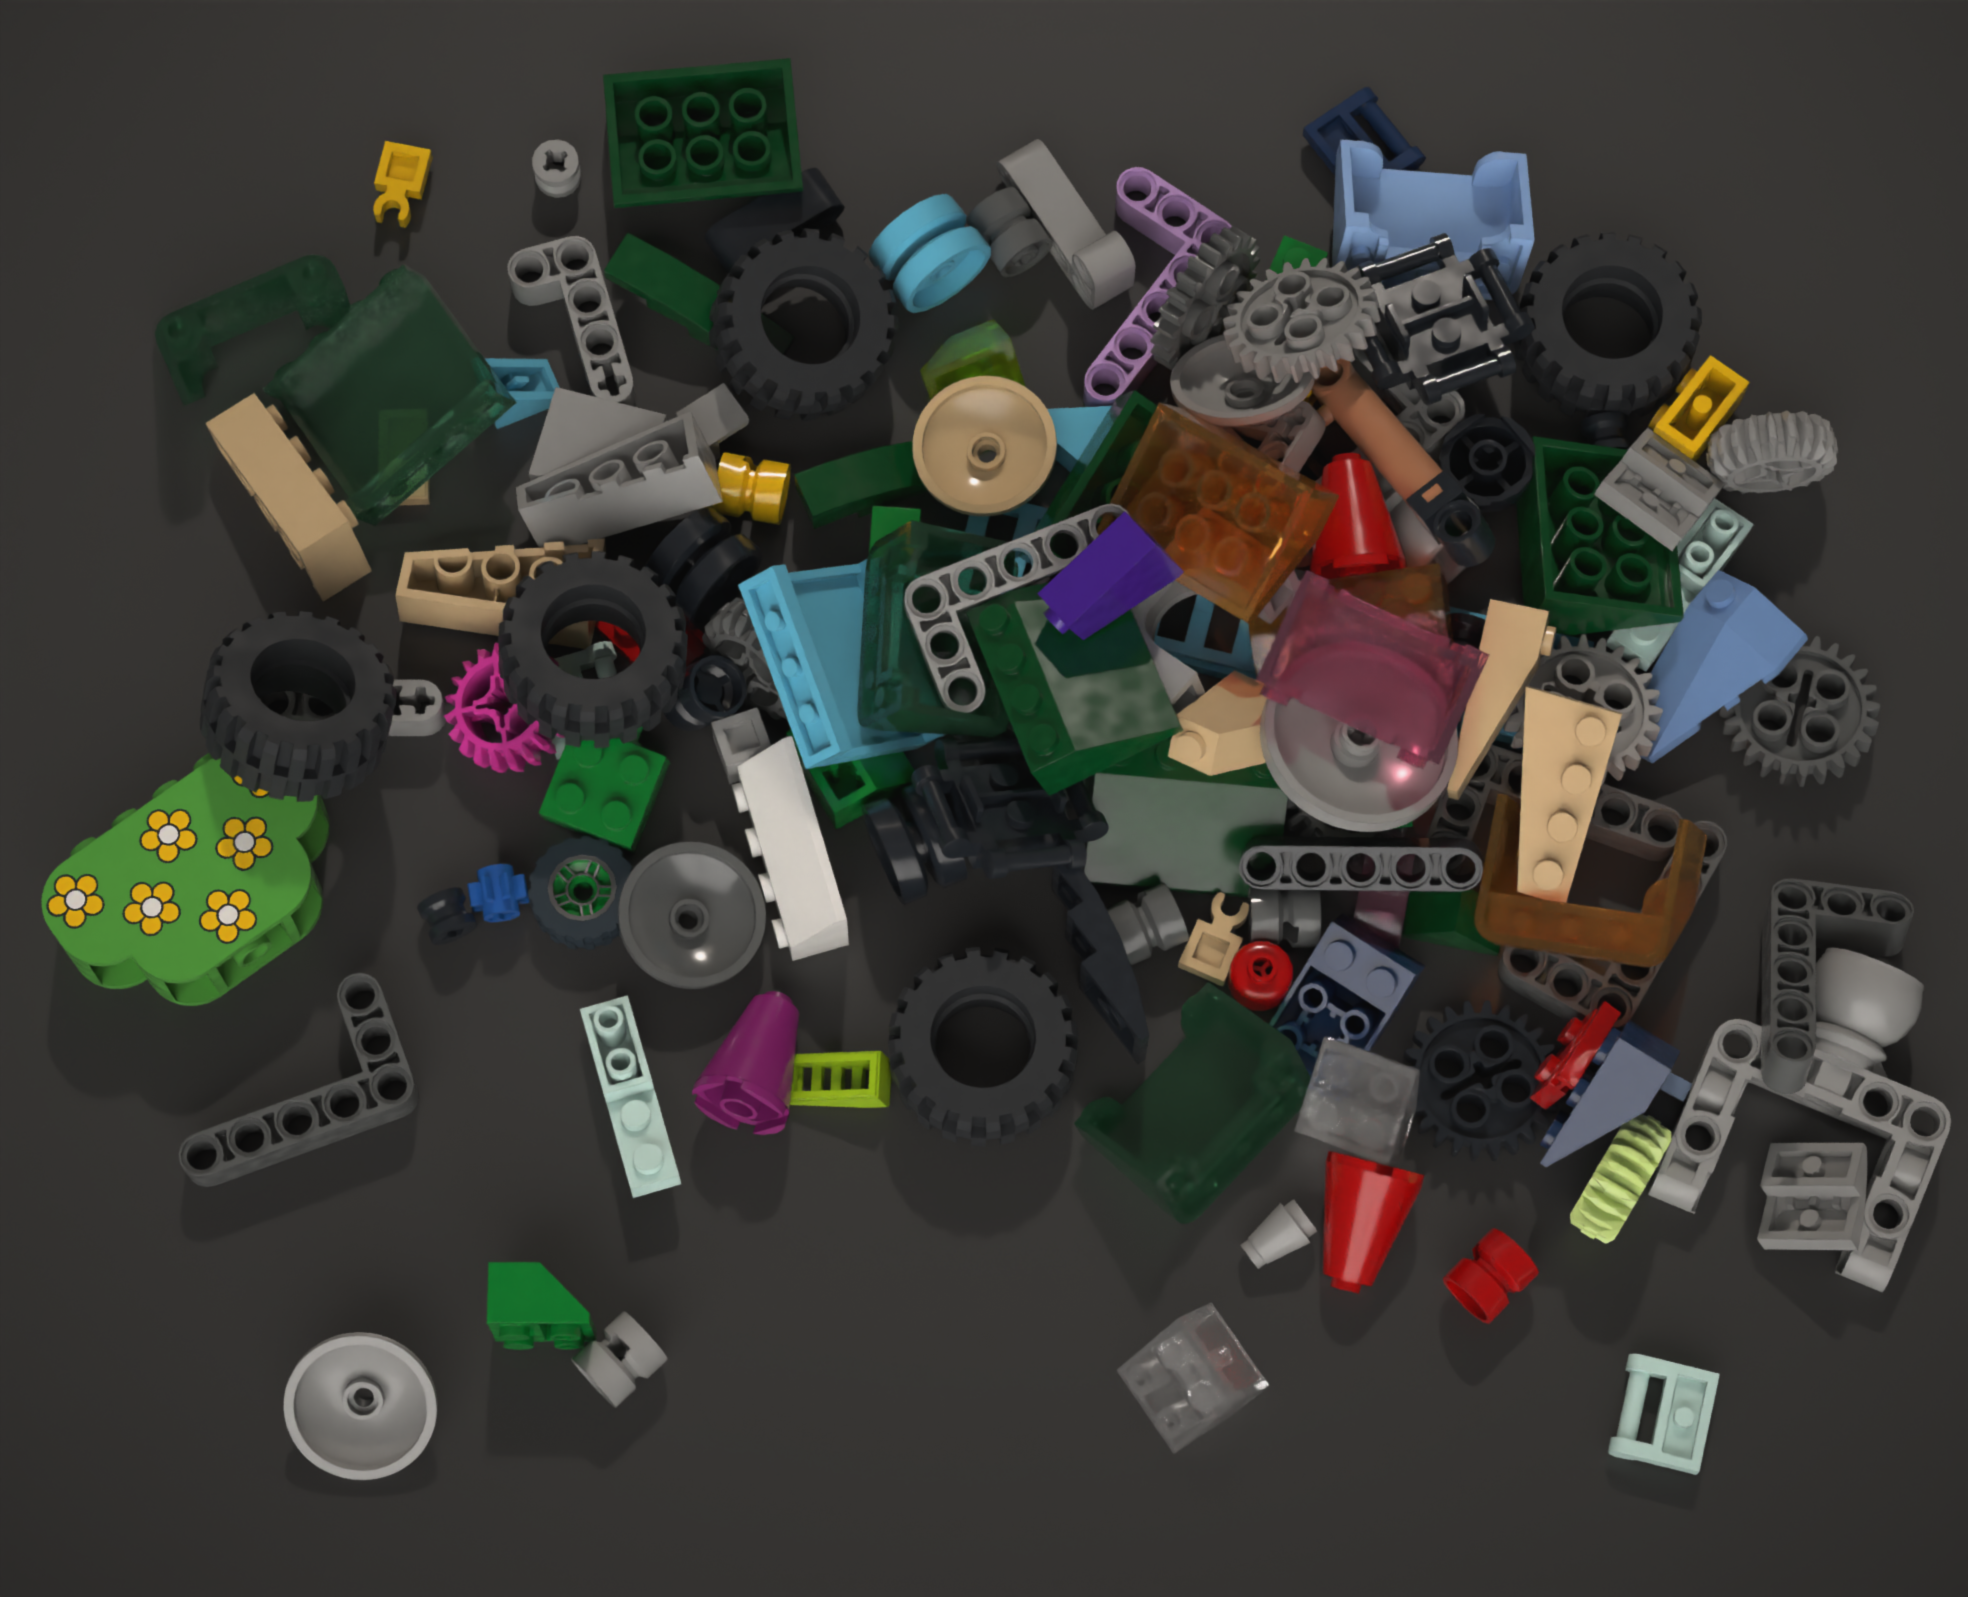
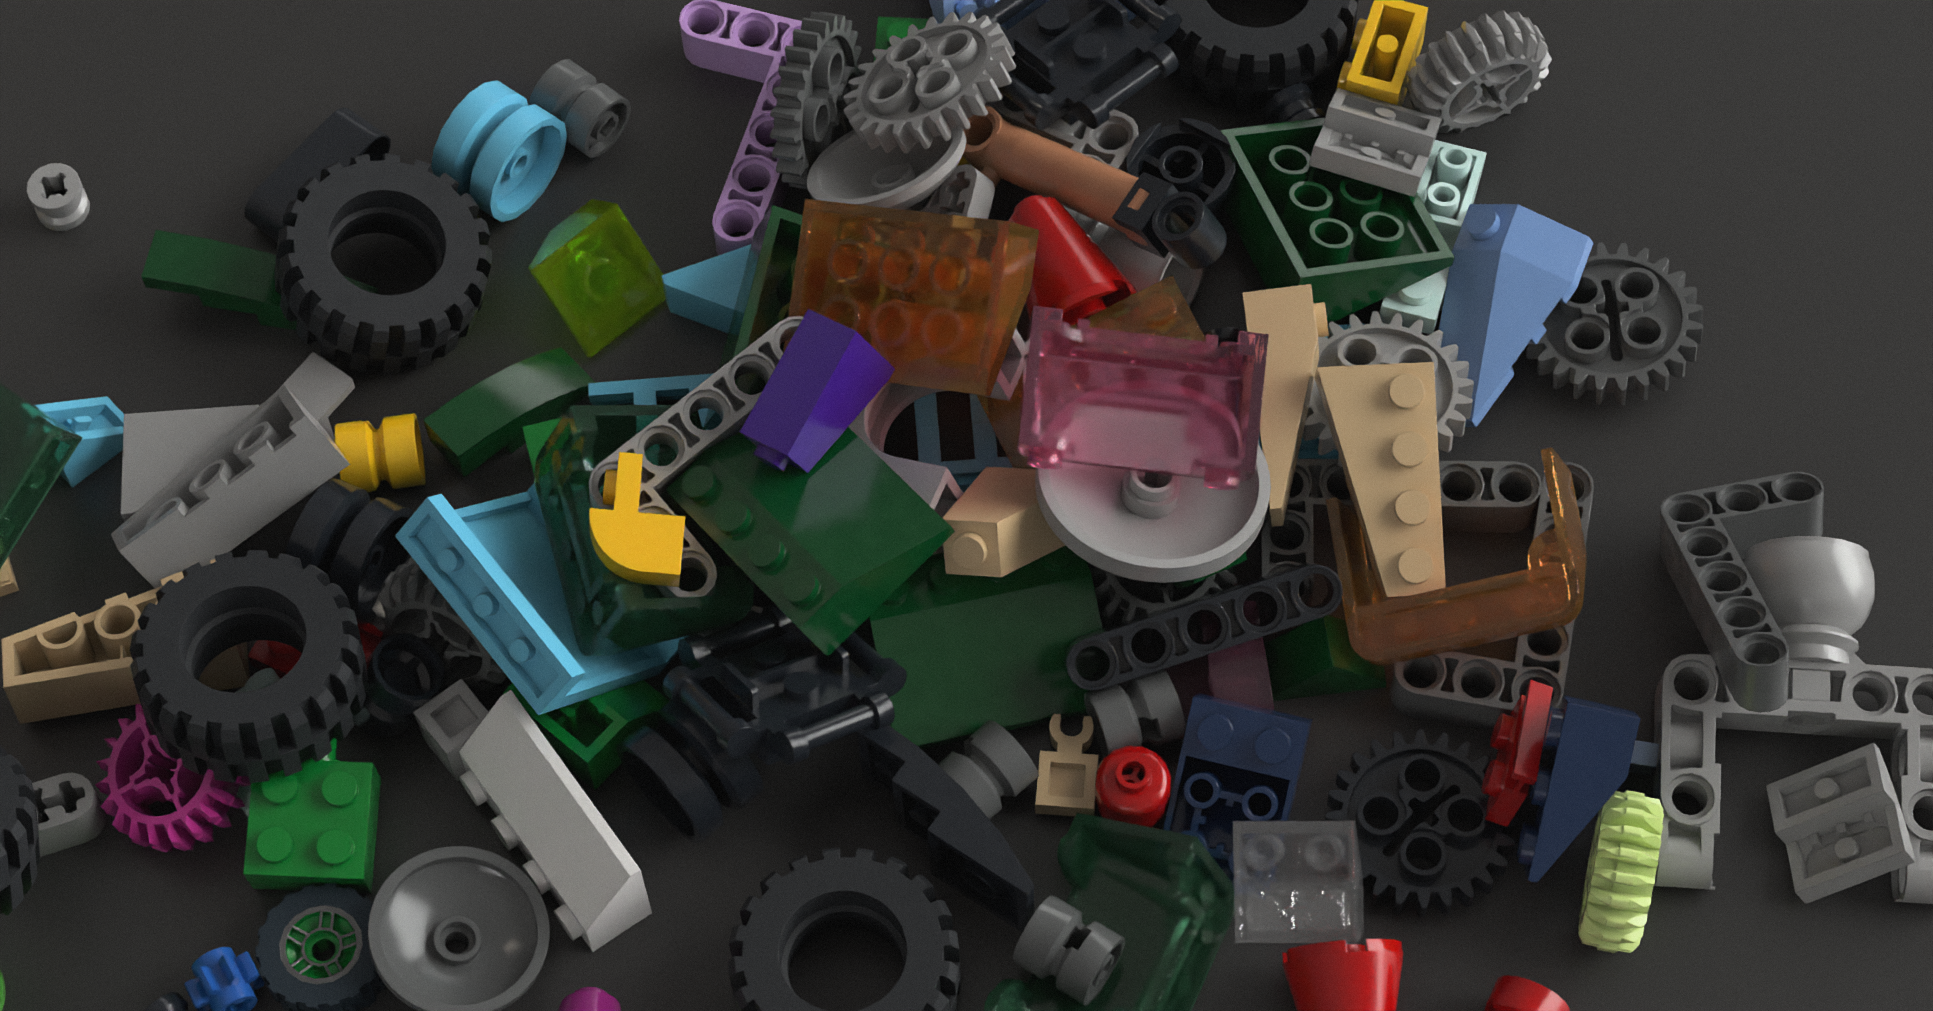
camera: 15 degrees left, 10 degrees down
light grey beam [508,236,636,407] -> none
dark green slope [603,58,803,208] -> none
tan dish [912,376,1057,516] -> none
light grey beam [996,139,1136,310] -> none
none -> yellow brick [589,452,685,587]
none -> dark grey wheel [1013,895,1125,1005]

